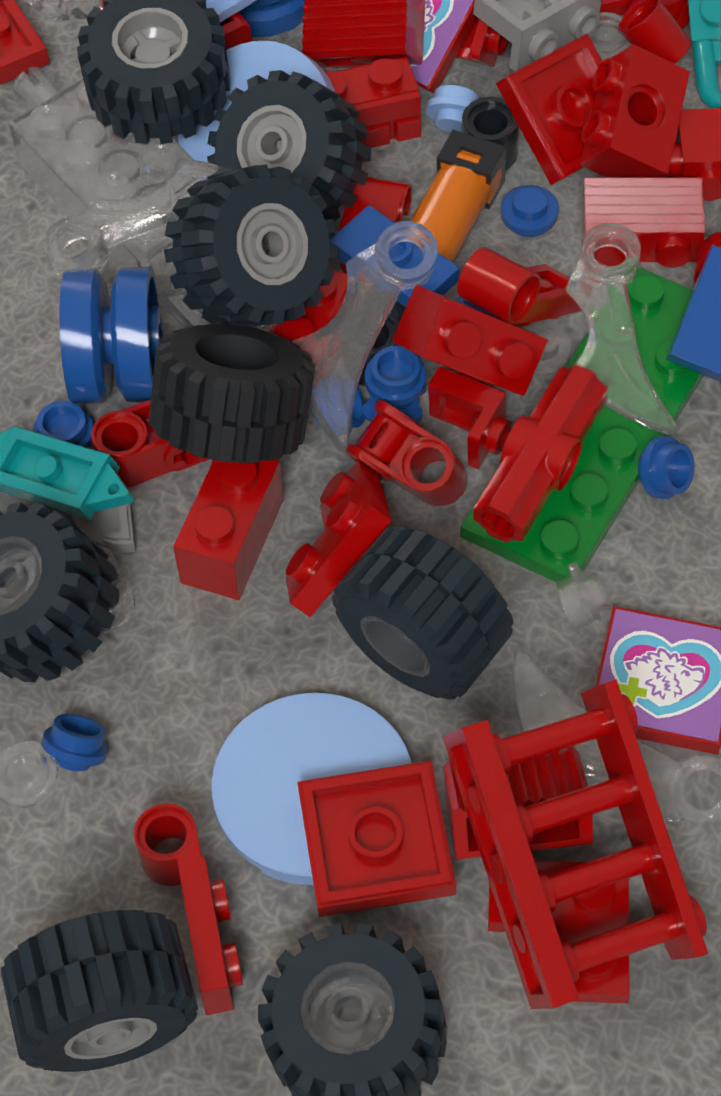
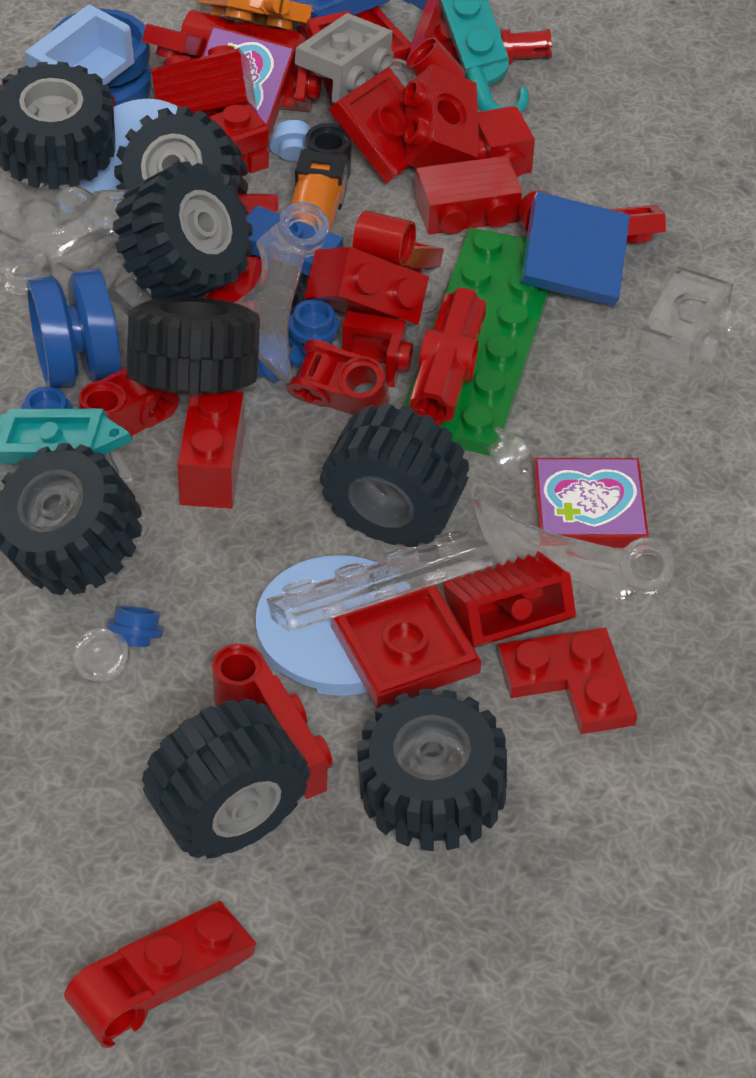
camera: 20 degrees left, 10 degrees down
red plate [285,459,392,617] -> none
red fence [442,679,709,1009] -> none
blue plate [501,185,559,237] -> none
clear piece [566,223,677,435] -> none
blue plate [638,436,695,499] -> none
none -> clear plate [267,531,494,632]

